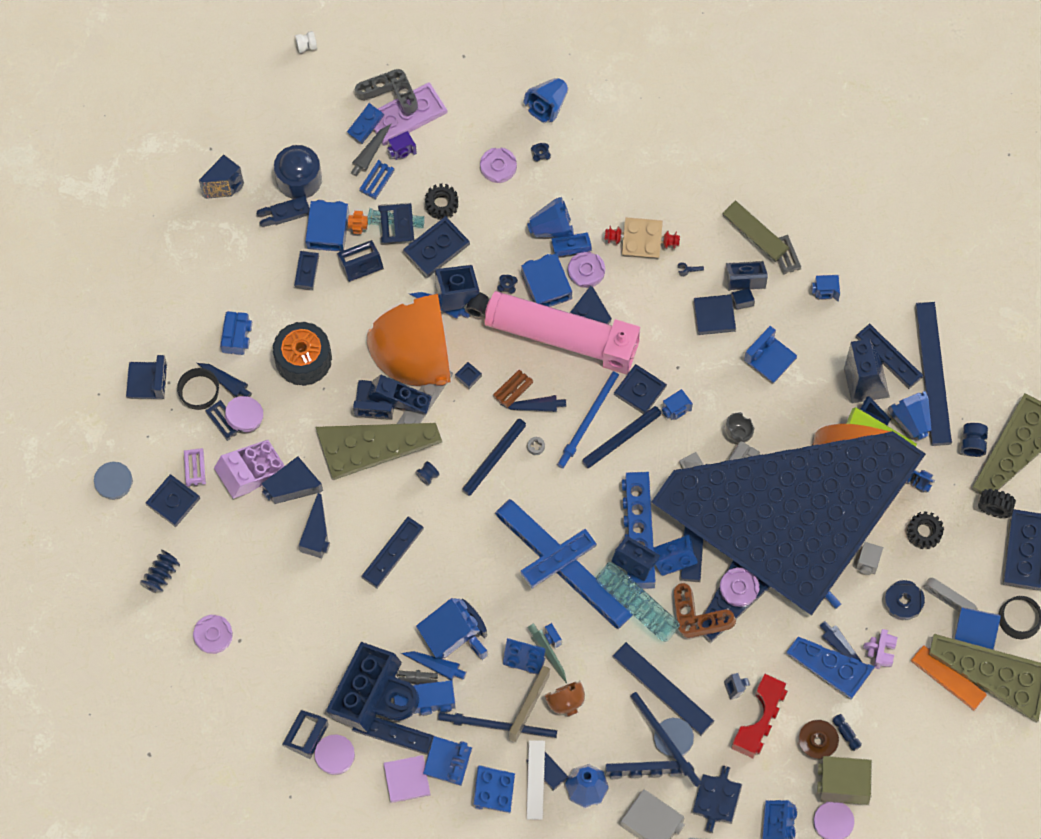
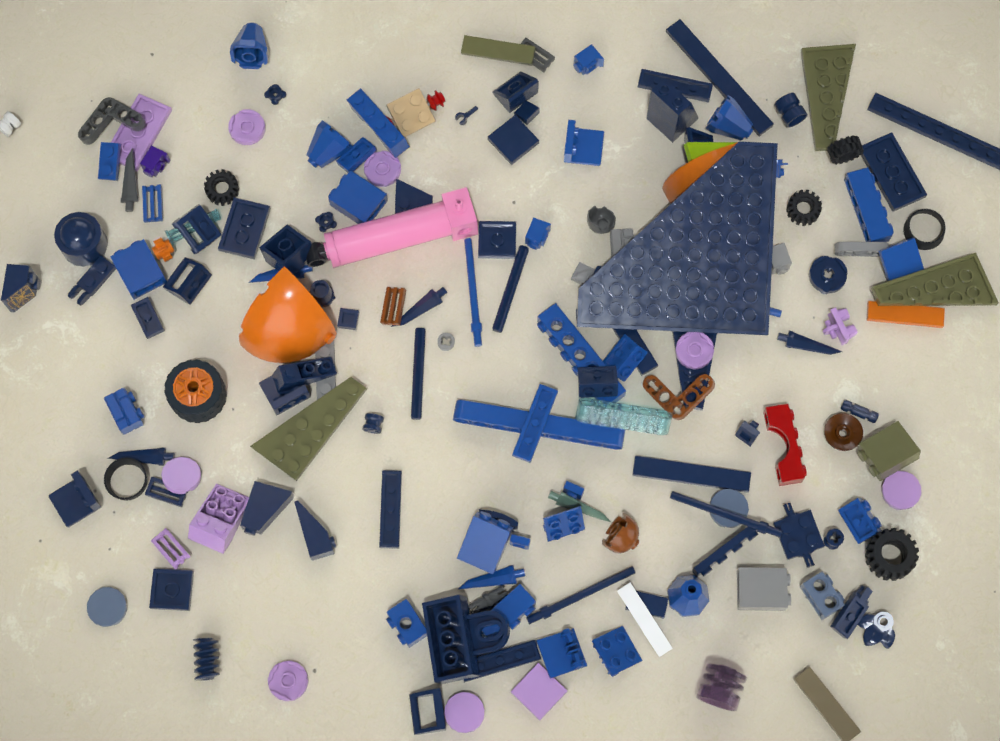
camera: 35 degrees left, 5 degrees up
dark tan tile [509,666,550,743] -> none
blue wing [786,637,875,700] -> none
none -> dark blue piece [309,280,335,308]
none -> blue arch [347,88,409,158]
none -> blue brick [386,599,427,648]
none -> dark blue bush [823,529,844,550]
none -> blue brick [844,168,894,242]

